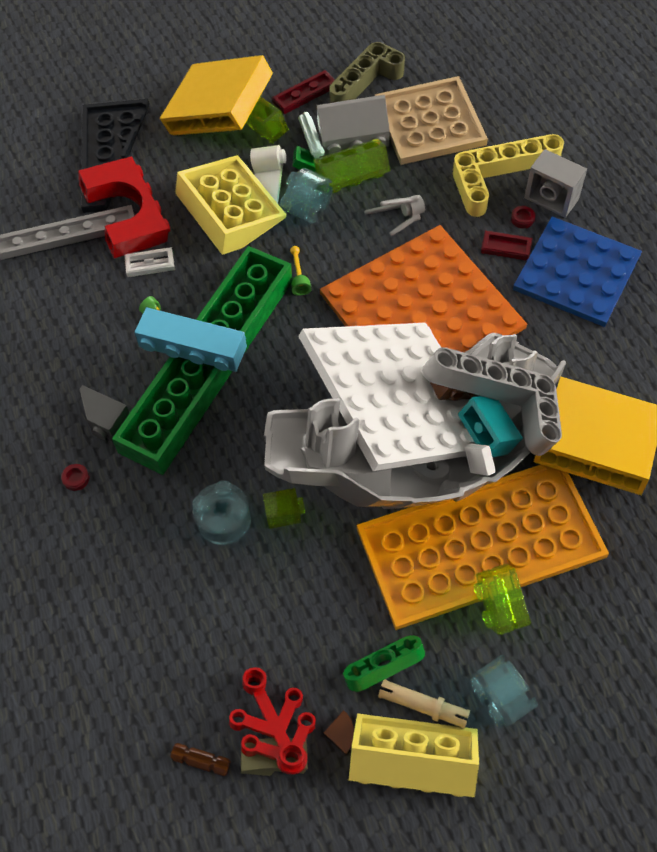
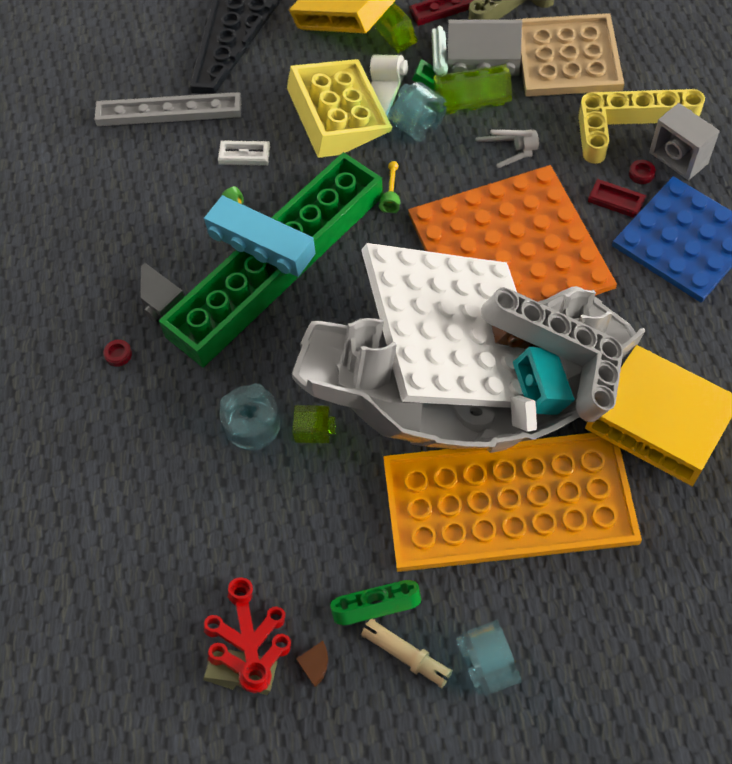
camera: 15 degrees right, 0 degrees up
red arch [78,156,170,258] -> none
reddish brown axle [170,743,231,776] -> none
light yellow slope [349,713,479,797] -> none
clear neon green brick [474,564,531,635] -> none

